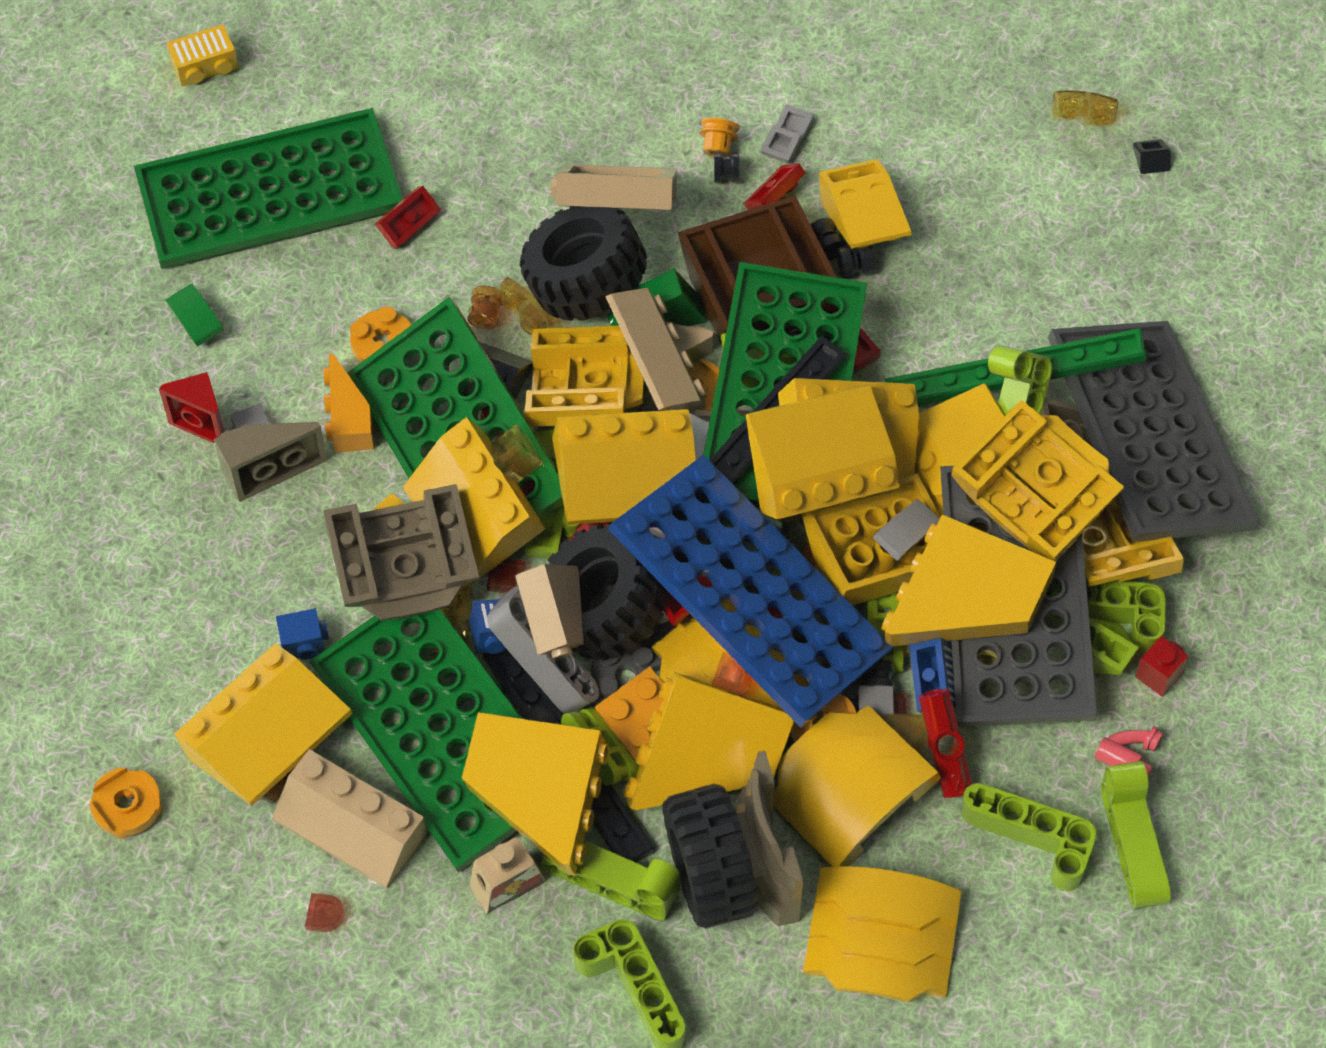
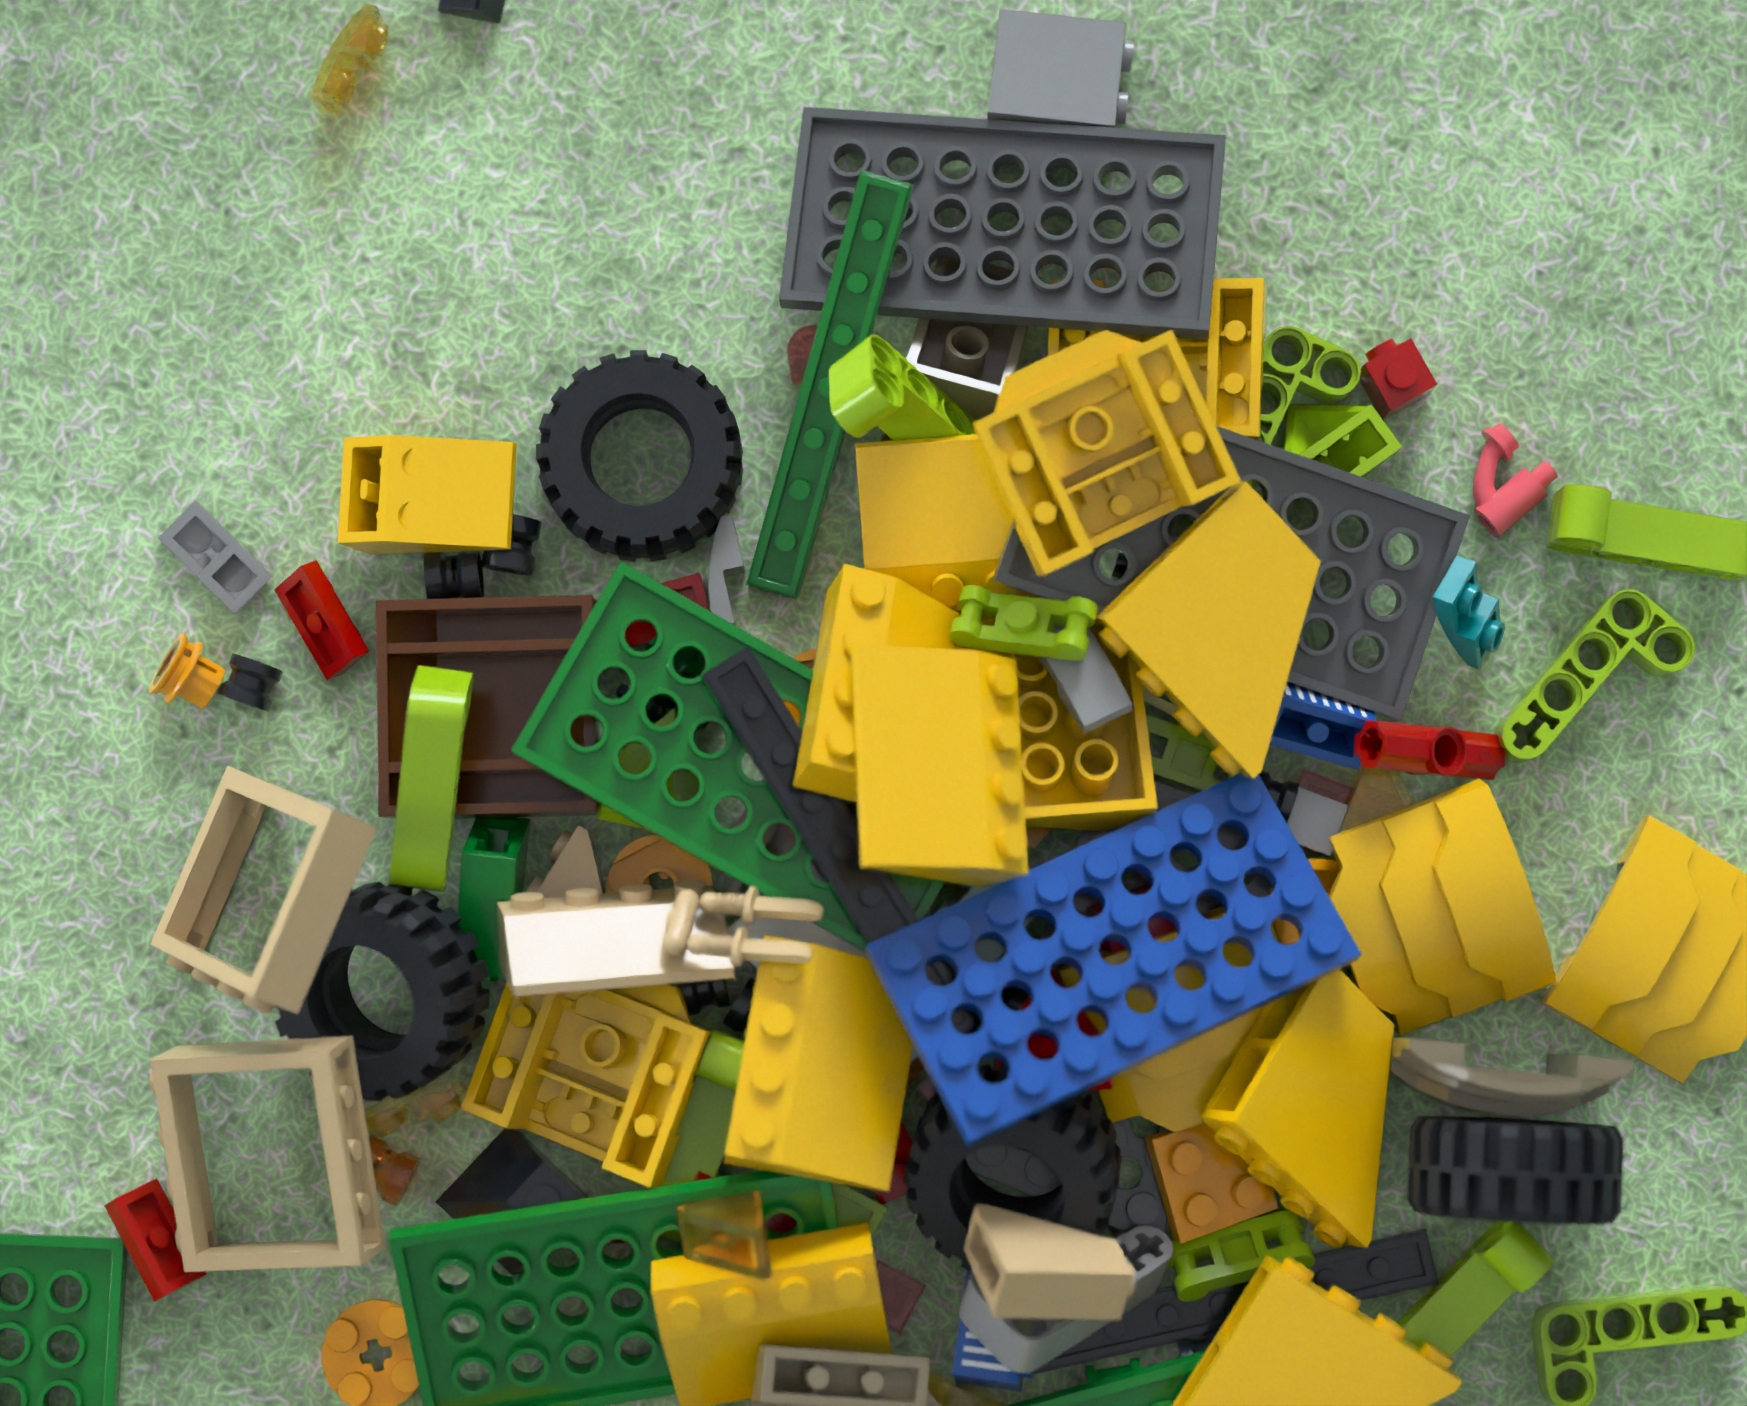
camera: 70 degrees left, 25 degrees up
clear orange tile [711,652,752,697] -> none
none -> tan window [150,1036,385,1272]
none -> lime beam [389,665,473,892]
none -> black tyre [536,350,743,562]
none -> tan piece [663,886,824,967]
none -> light grey slope [708,514,745,626]
none -> lime plate [949,585,1098,661]
none -> light grey brick [987,9,1134,128]
none -> teal slope [1433,555,1505,669]

